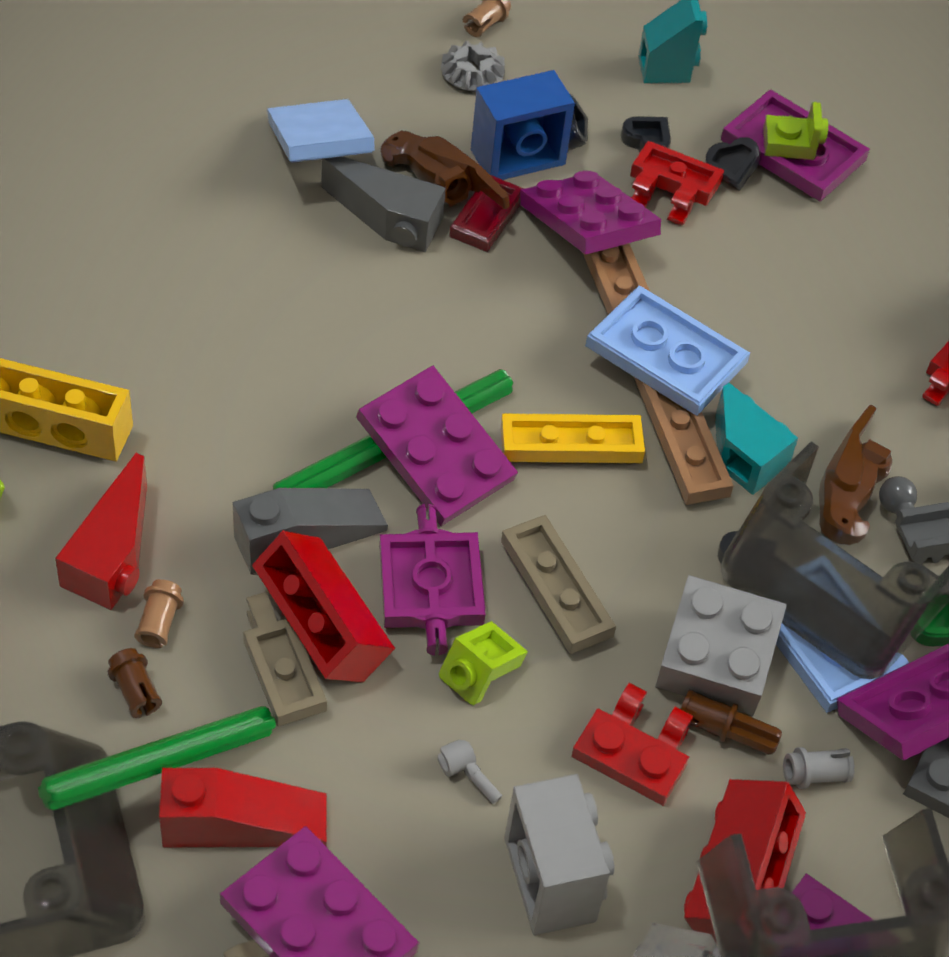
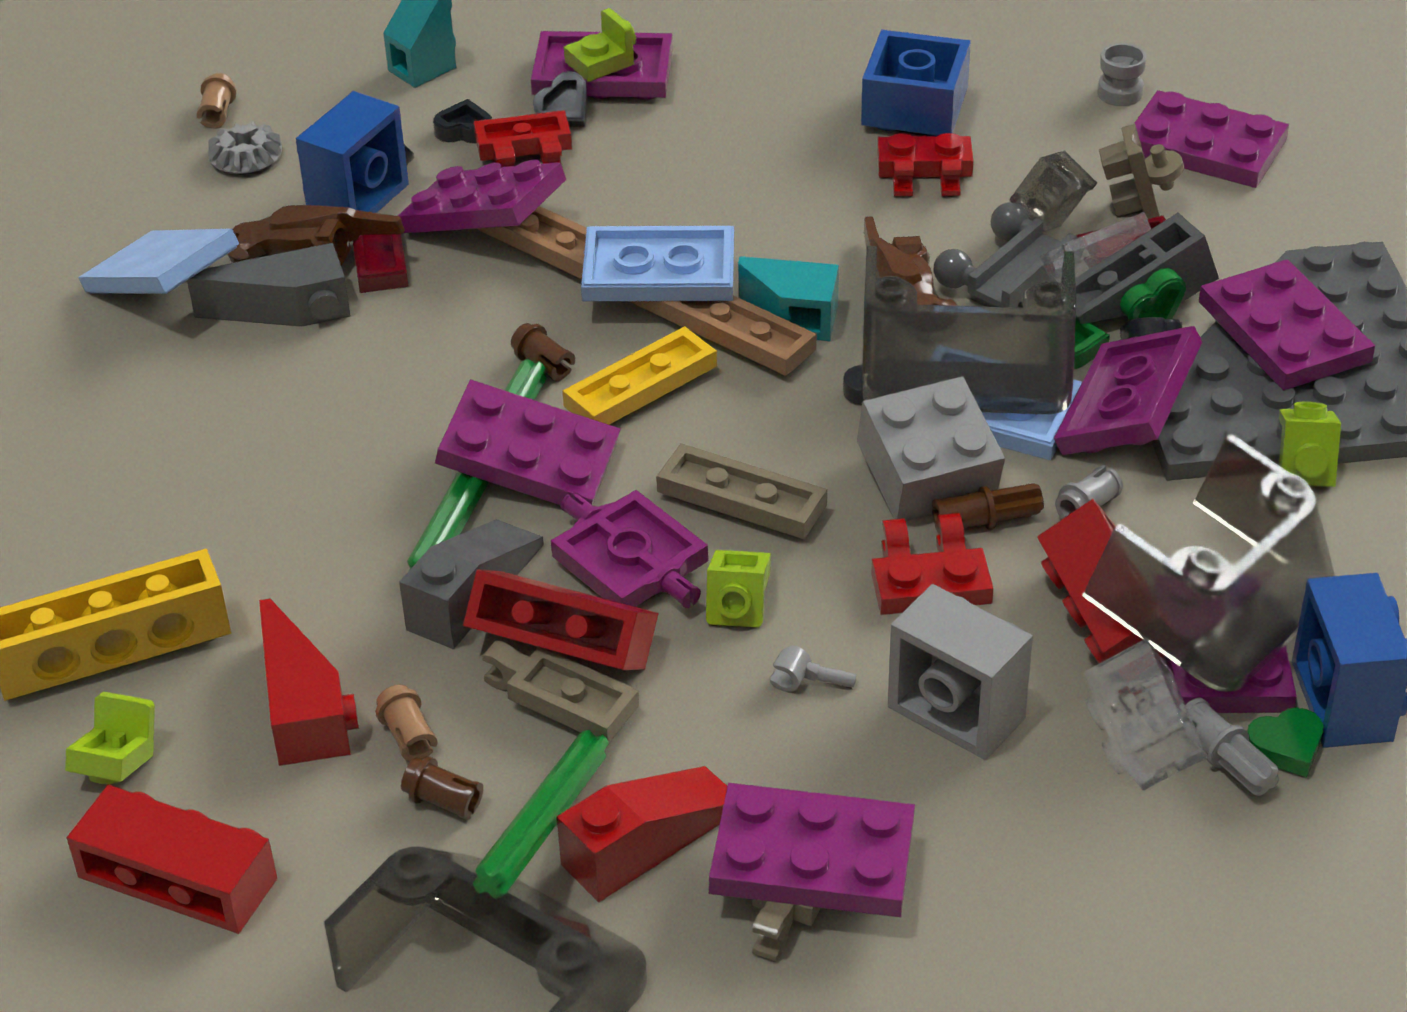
camera: 30 degrees left, 10 degrees down
none -> reddish brown pin [511,323,575,381]

